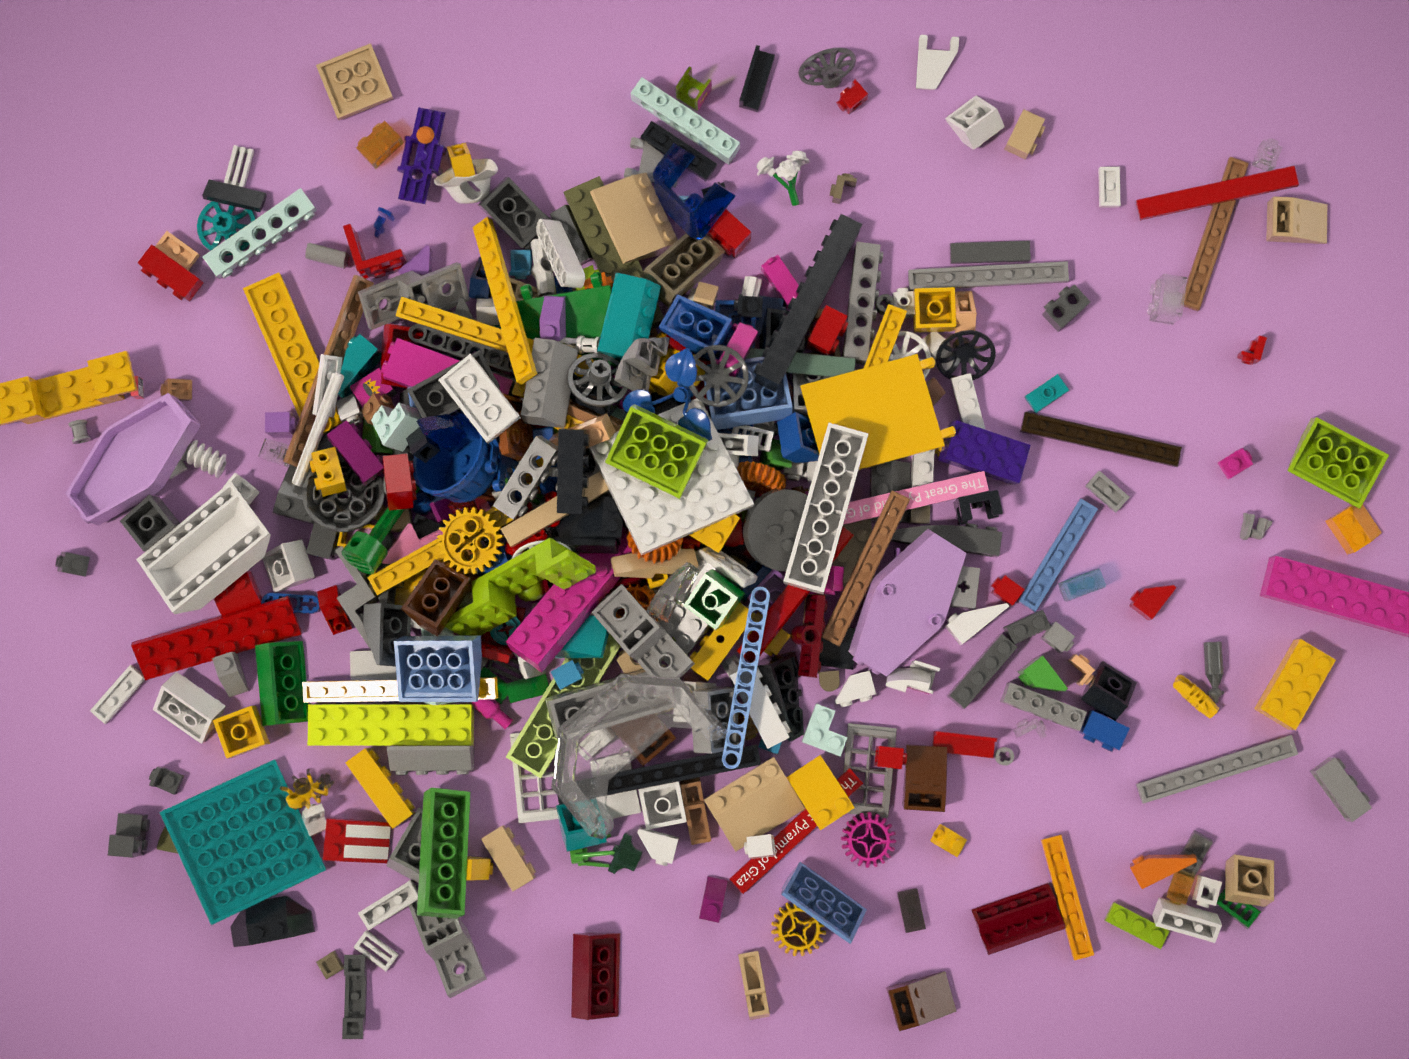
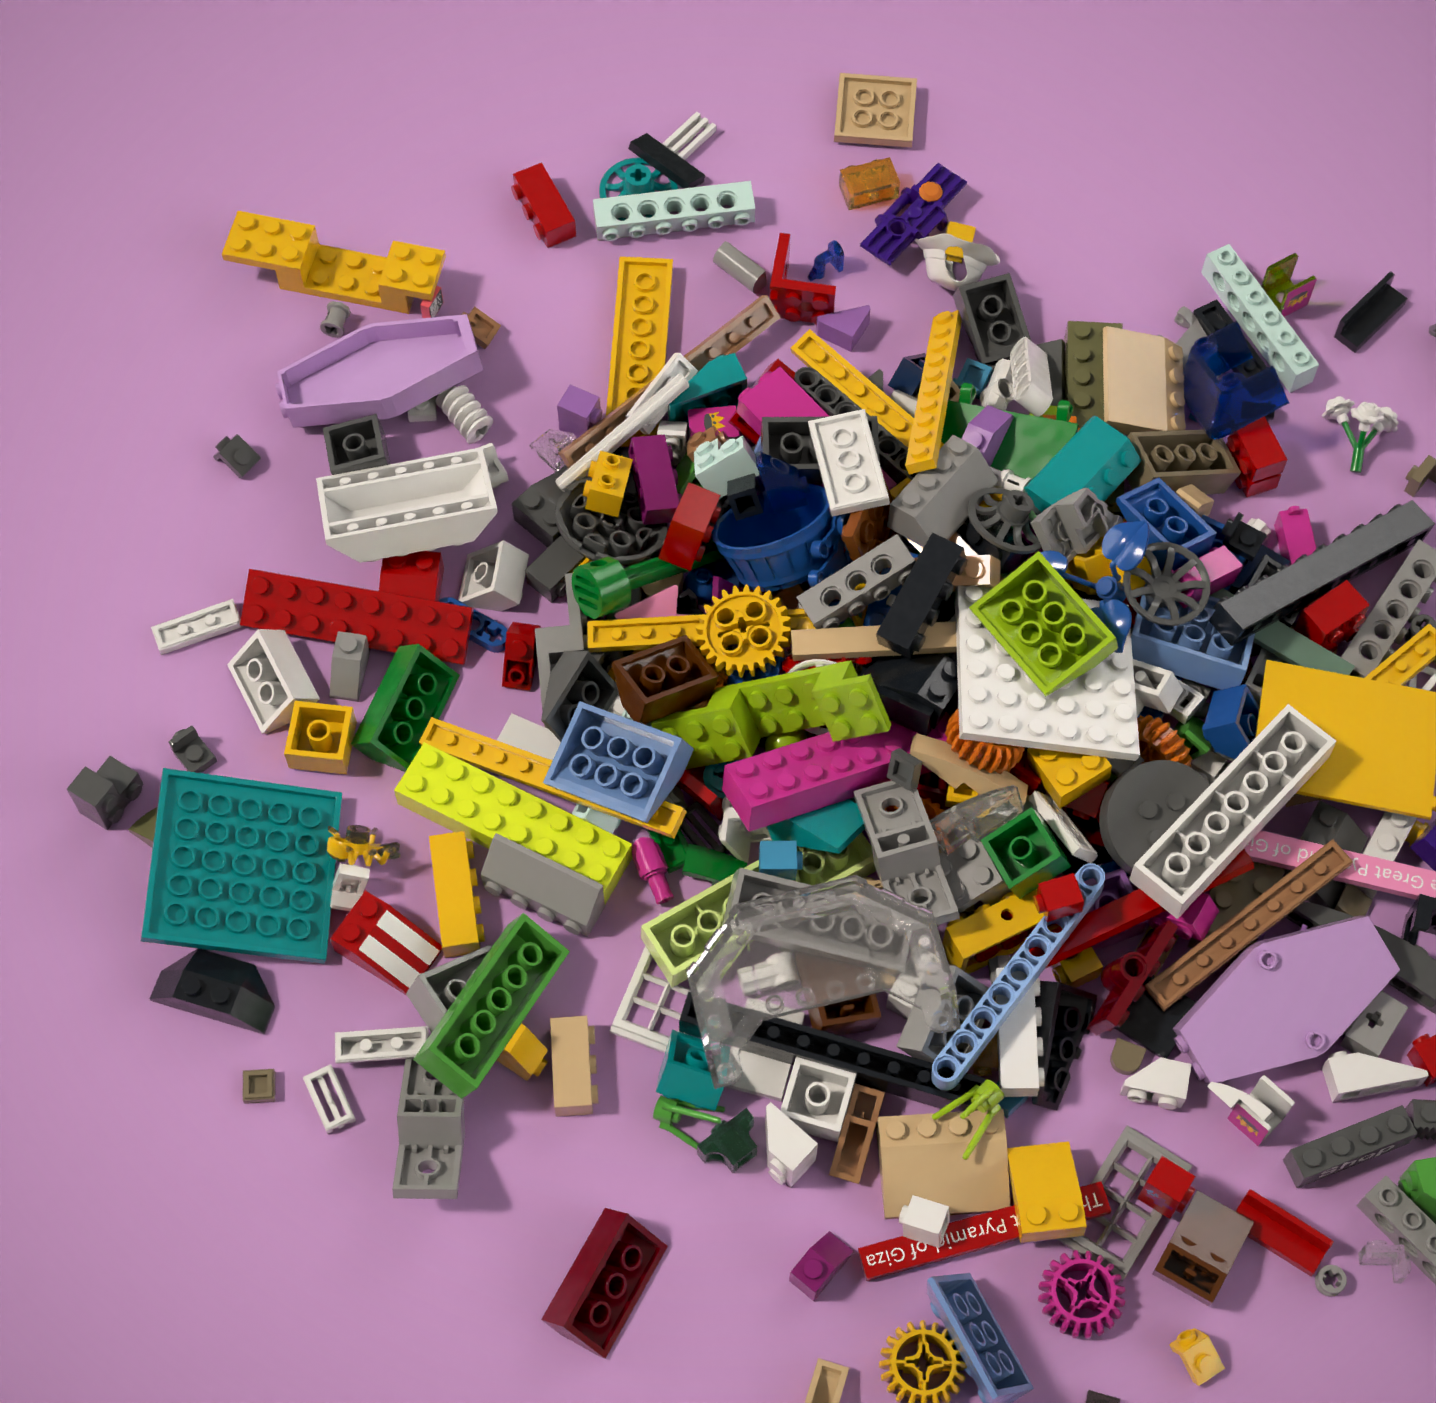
camera: 25 degrees right, 20 degrees down
light nougat plate [155,231,200,271] -> none
dark grey slope [342,955,367,1039] -> none
light grey bracket [358,262,470,330] -> none
light aqua brick [801,704,848,757] -> none
none -> dark grey plate [887,748,923,791]
none -> lime plant [932,1079,1004,1160]
none -> red brick [1033,873,1084,922]

